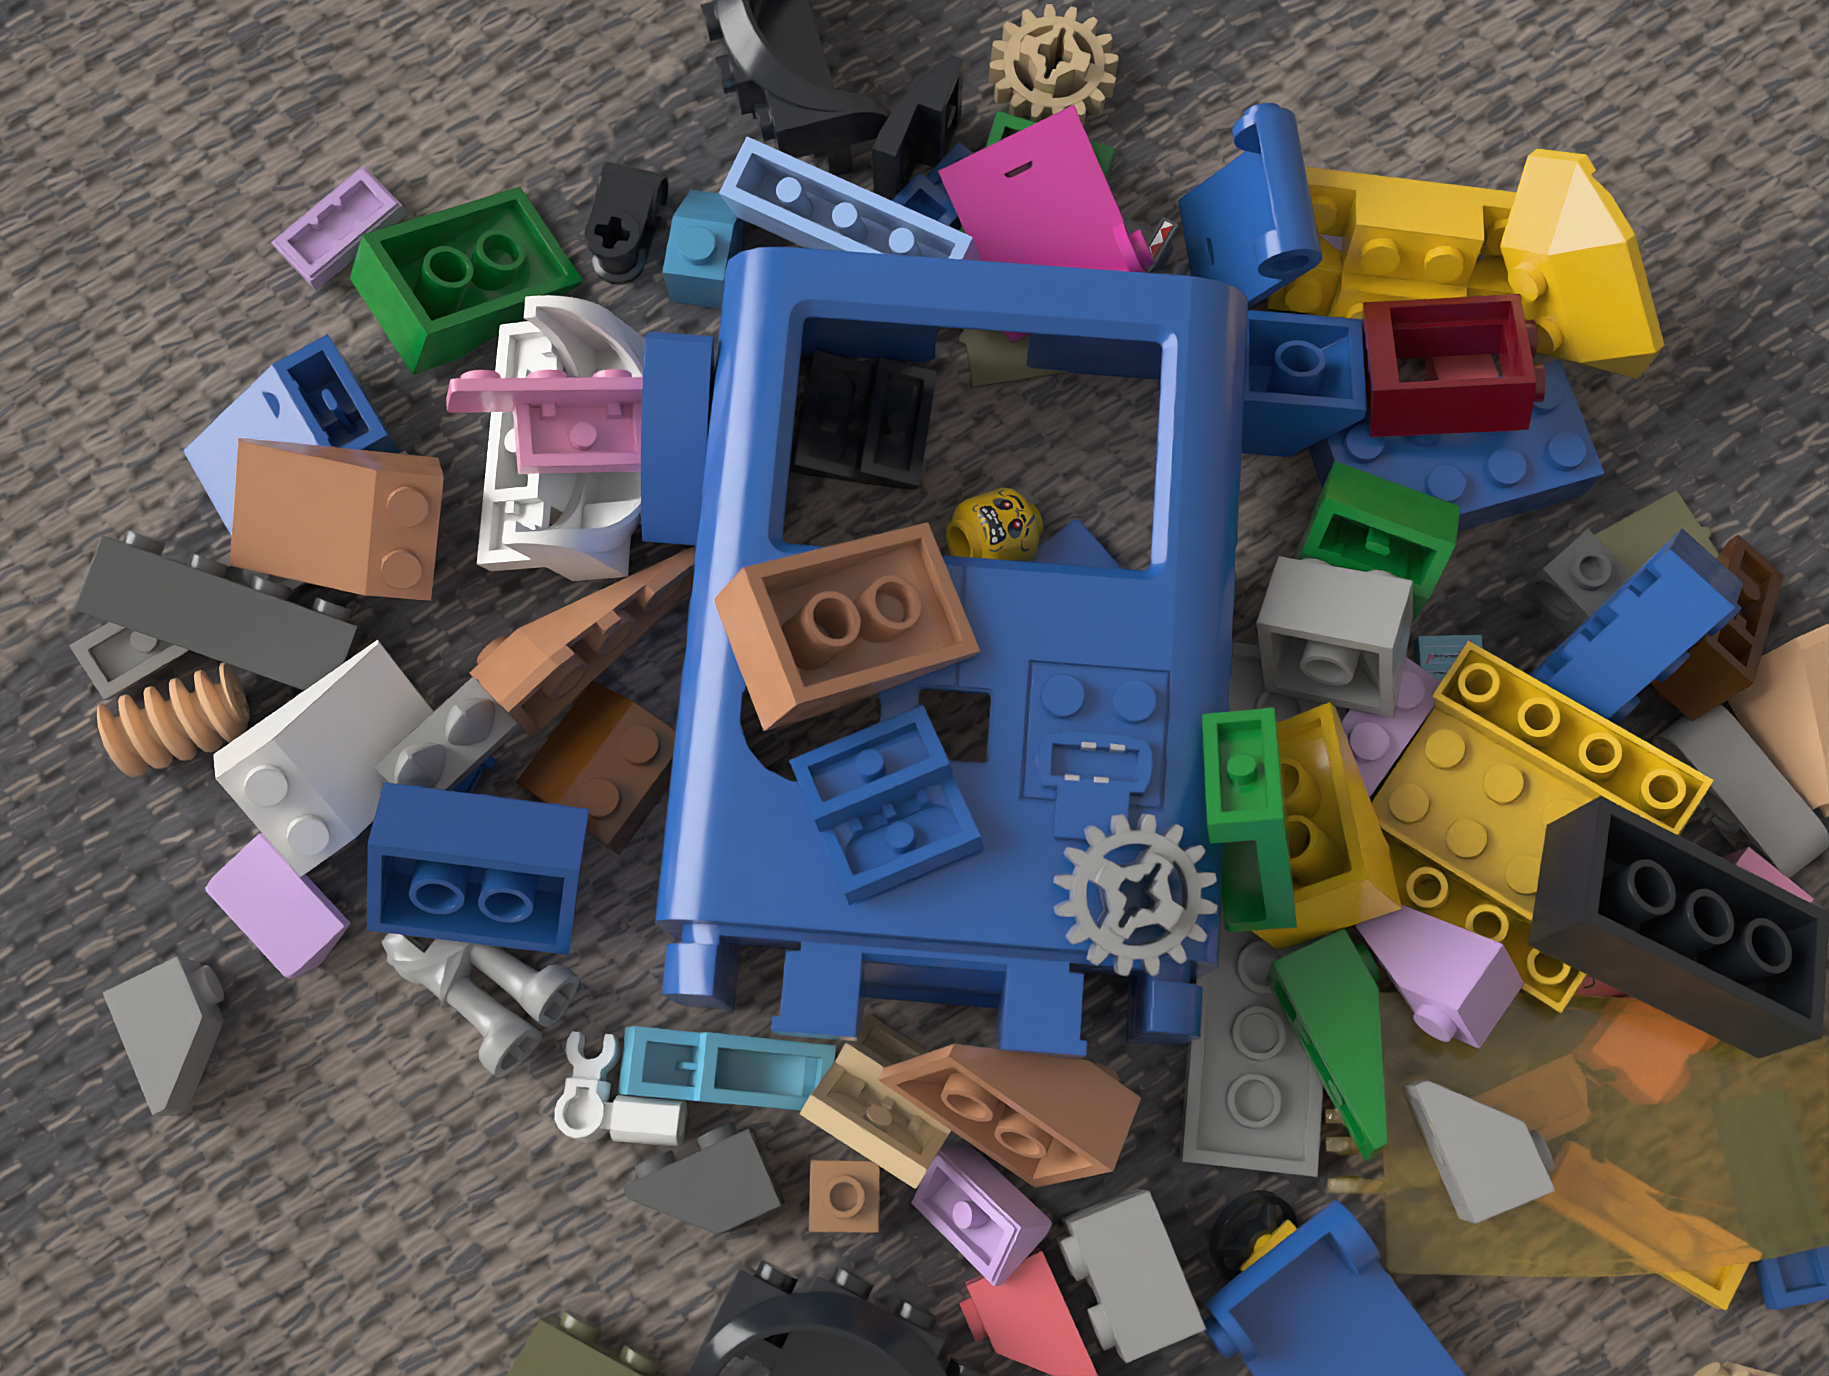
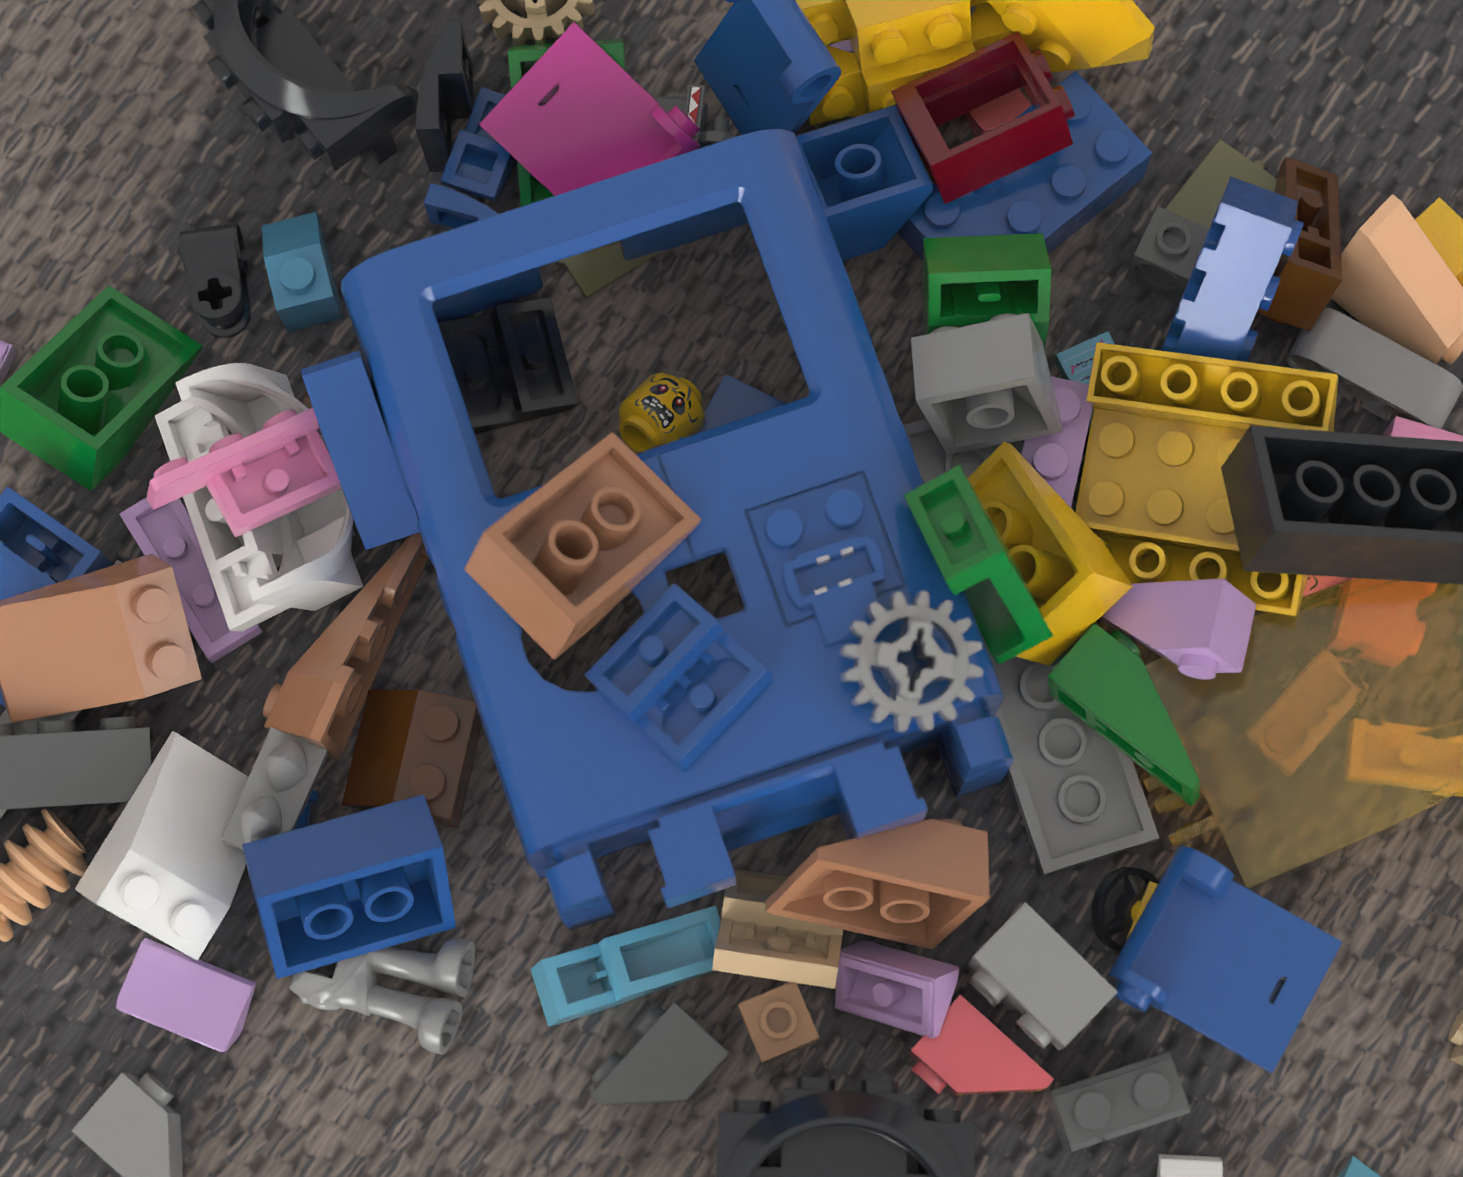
camera: 20 degrees left, 0 degrees up
white bar [555,1031,688,1147] -> none
light blue brick [719,137,981,261] -> none
light grey slope [1402,1080,1555,1223] -> none
none -> lavender plate [120,497,263,663]

